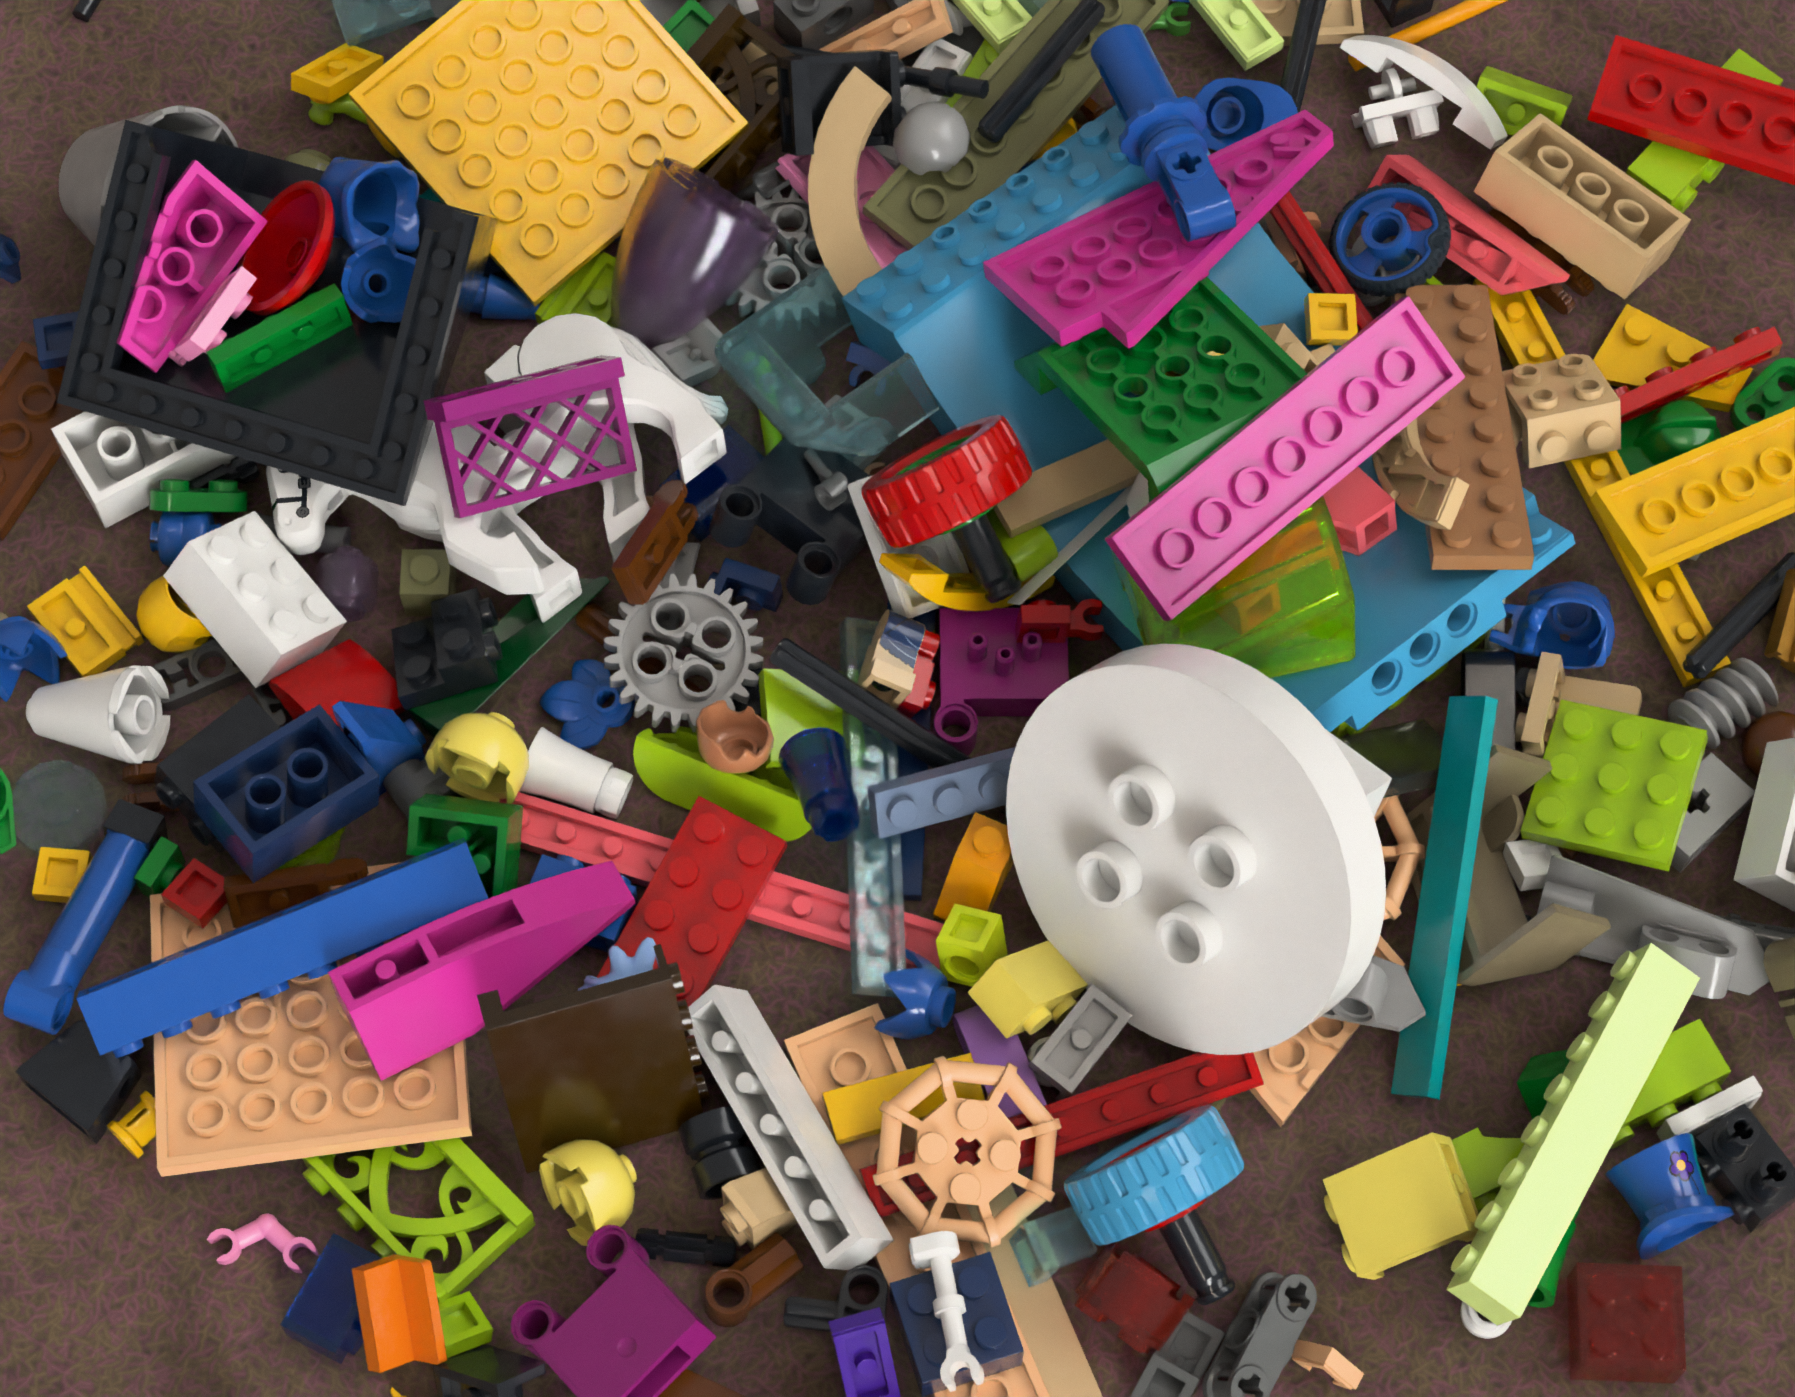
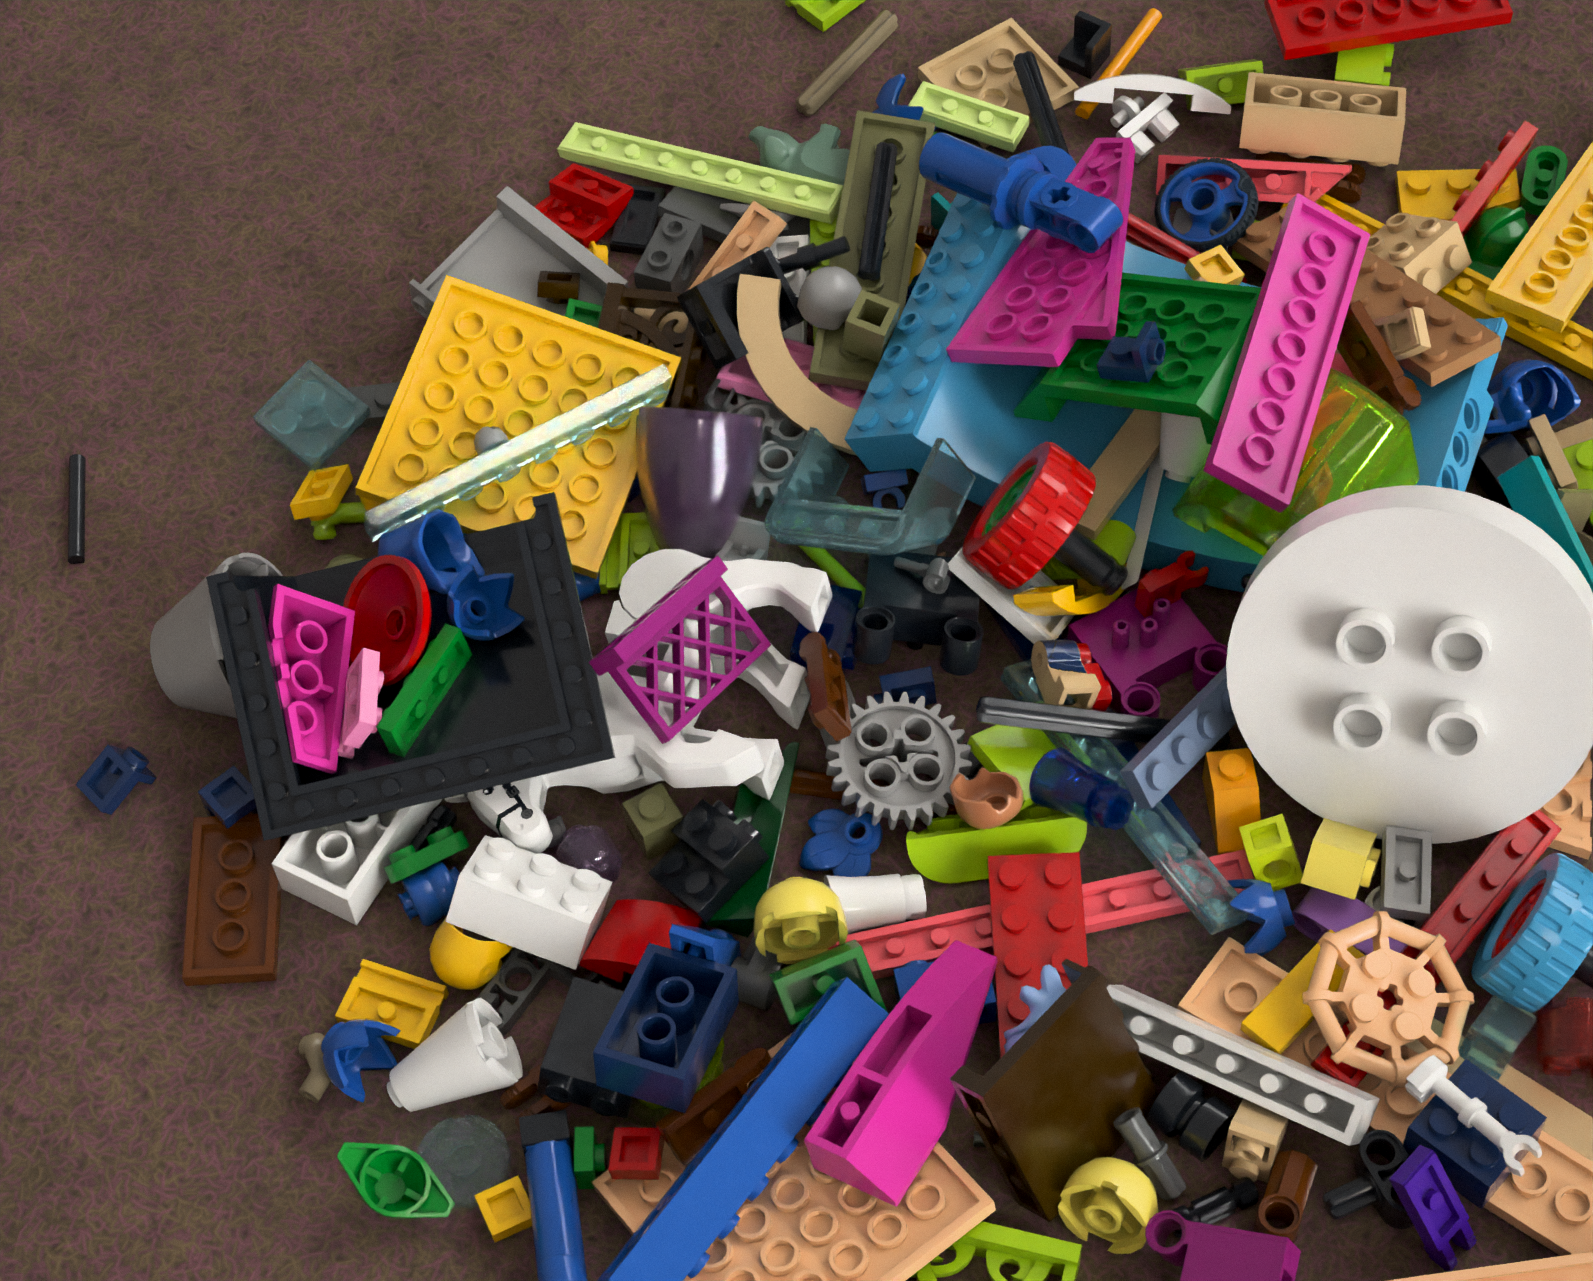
camera: 25 degrees left, 10 degrees down
none -> clear light blue plate [364,364,673,542]
none -> light grey hinge [474,426,512,463]
none -> olive brick [842,289,900,363]
none -> dark blue bracket [1096,321,1166,383]
none -> dark grey axle [1113,1107,1186,1200]
none -> reddish brown hinge [1337,300,1422,422]

